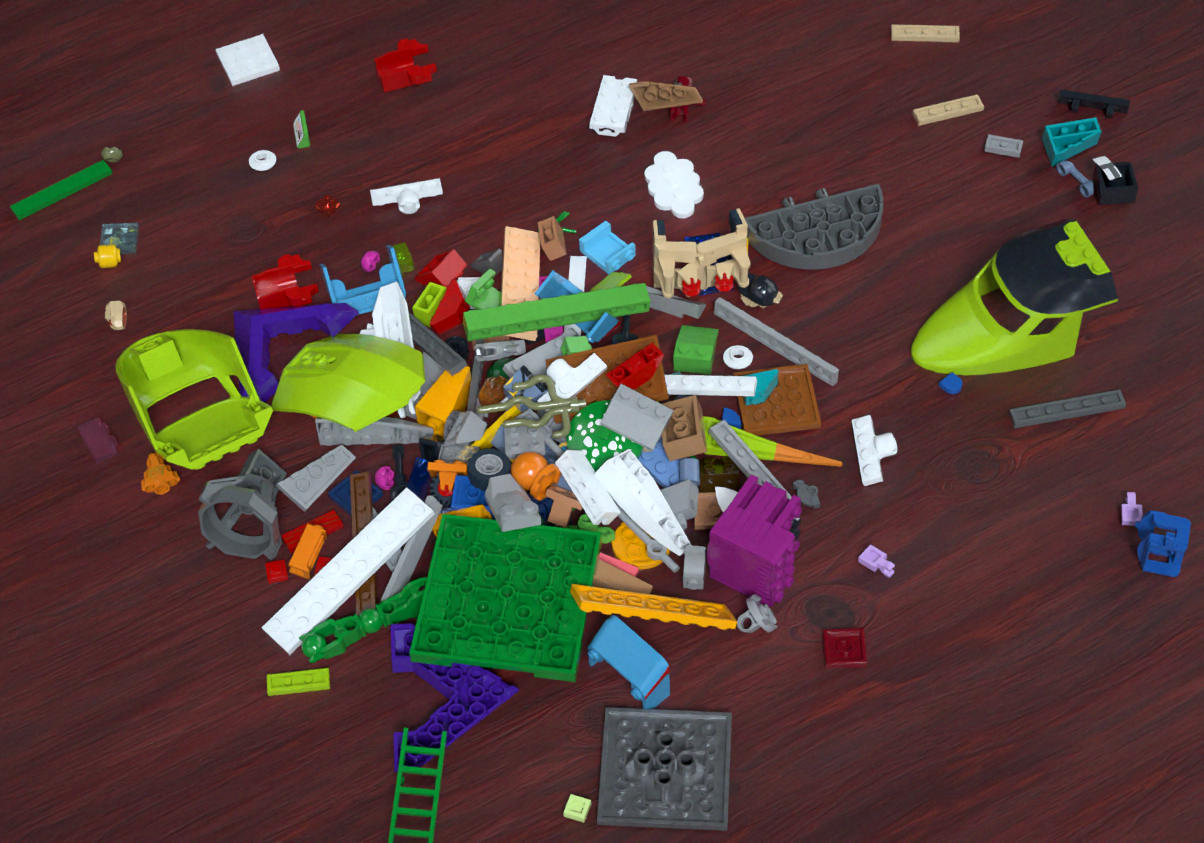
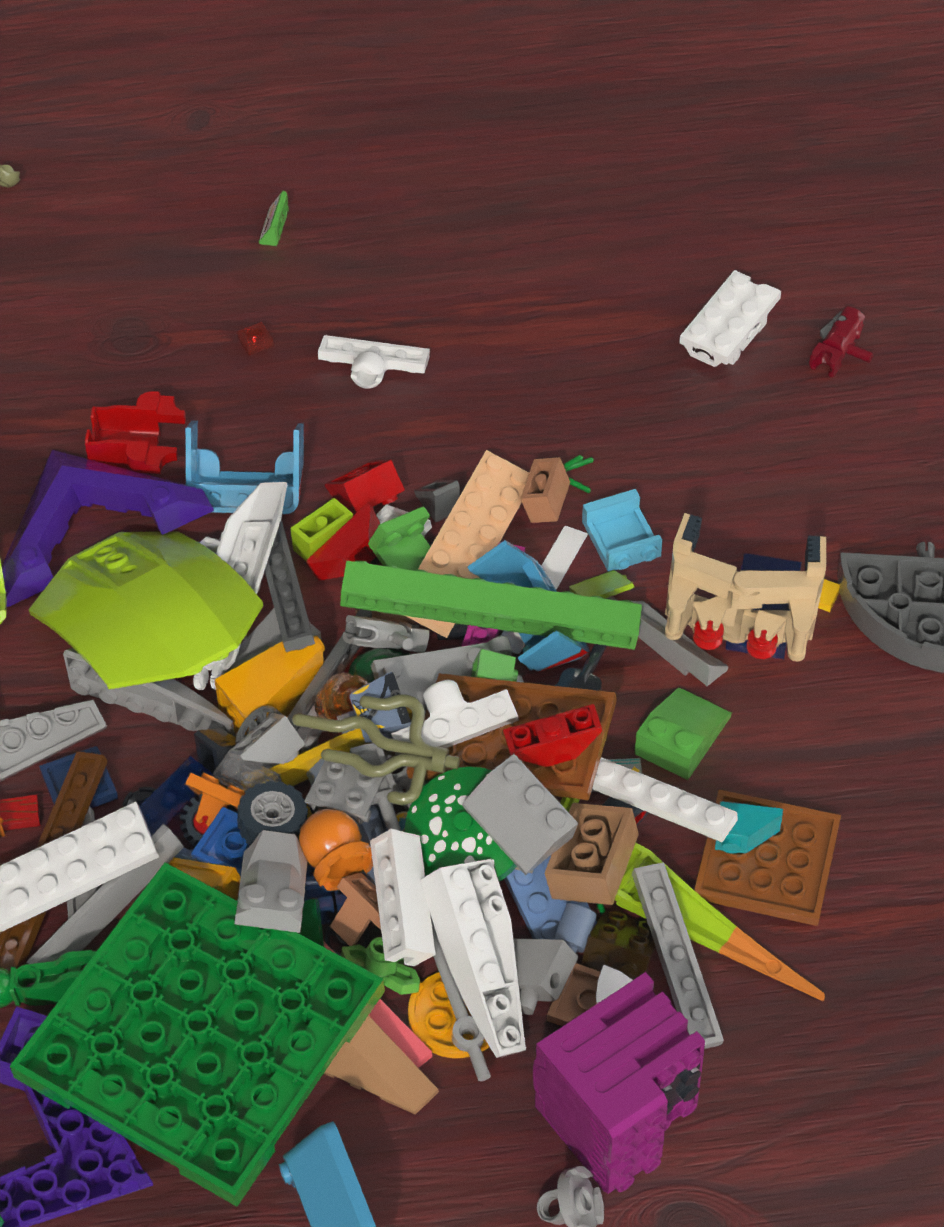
camera: 20 degrees right, 0 degrees up
white plate [216,34,280,86] -> none
white piece [249,150,276,171] -> none
dark pink plate [361,251,380,272] -> none
red piece [374,38,437,93] -> none
dark pink plate [375,466,394,490] -> none
clear neon green slope [392,242,414,273] -> none
black bar [392,445,406,486] -> none
black wheel [445,336,470,362] -> none
light orange plate [570,584,737,630] -> none
medium nougat wedge [629,81,703,111] -> none
white plate [645,151,703,218] -> none
light grey arch [683,545,706,590] -> none
light grey plate [714,297,839,387] -> none
blue tile [722,408,741,429] -> none
white piece [723,345,753,370] -> none
black hair [737,273,783,309] -> none
dark grey piece [792,480,820,509] -> none
white plate [852,415,897,486] -> none
lavender plate [858,544,895,578] -> none

